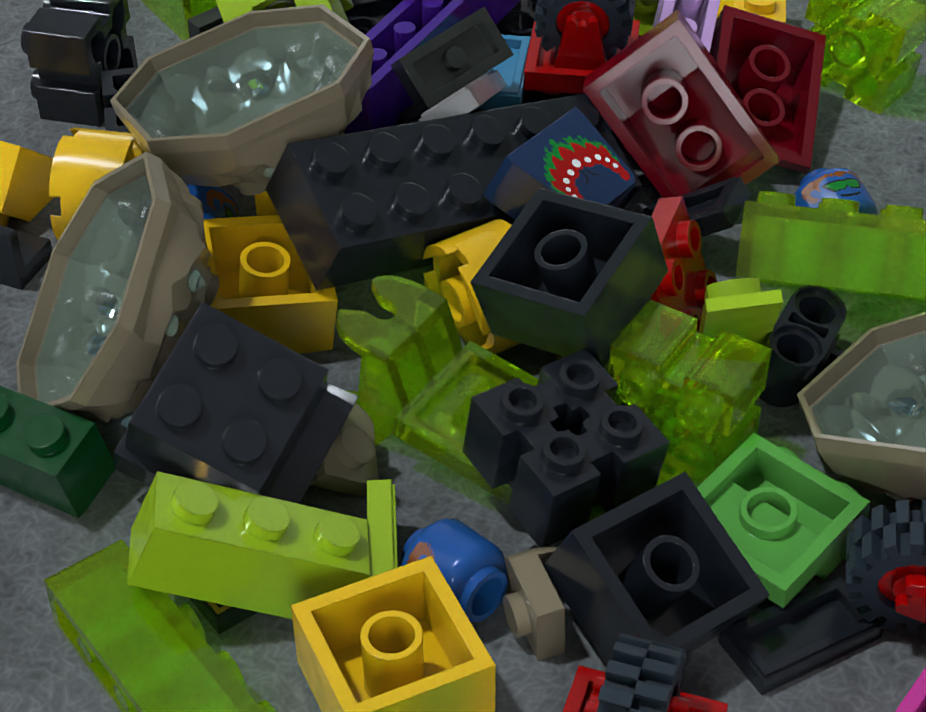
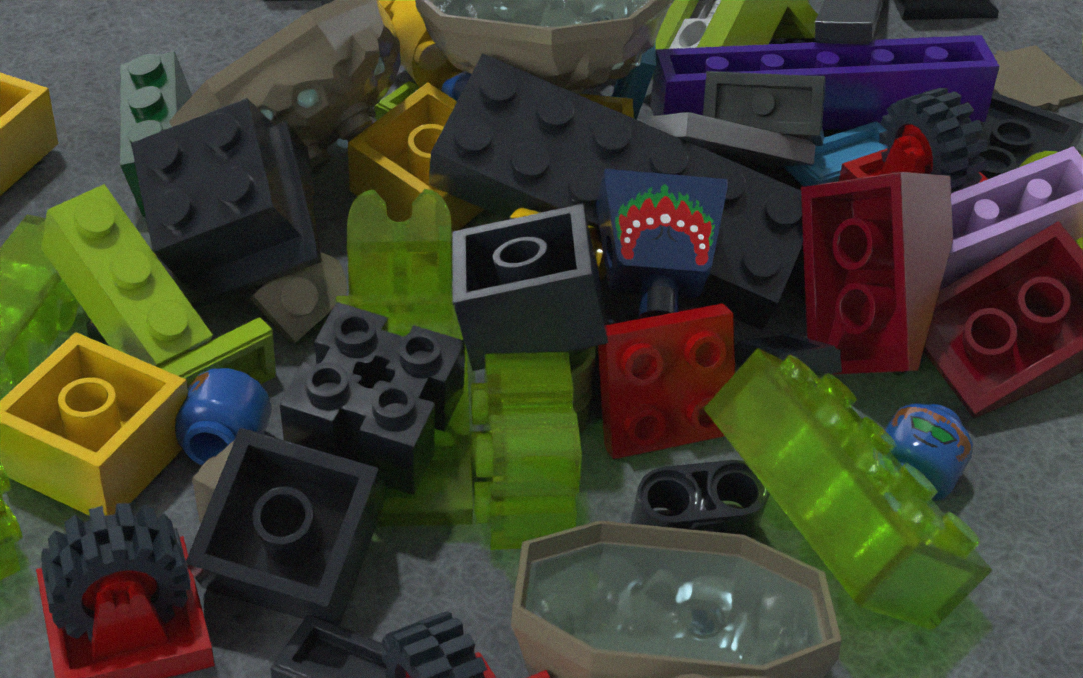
camera: 50 degrees right, 0 degrees up
lime piece [696,278,783,358] -> none
bright green plate [697,433,870,608] -> none

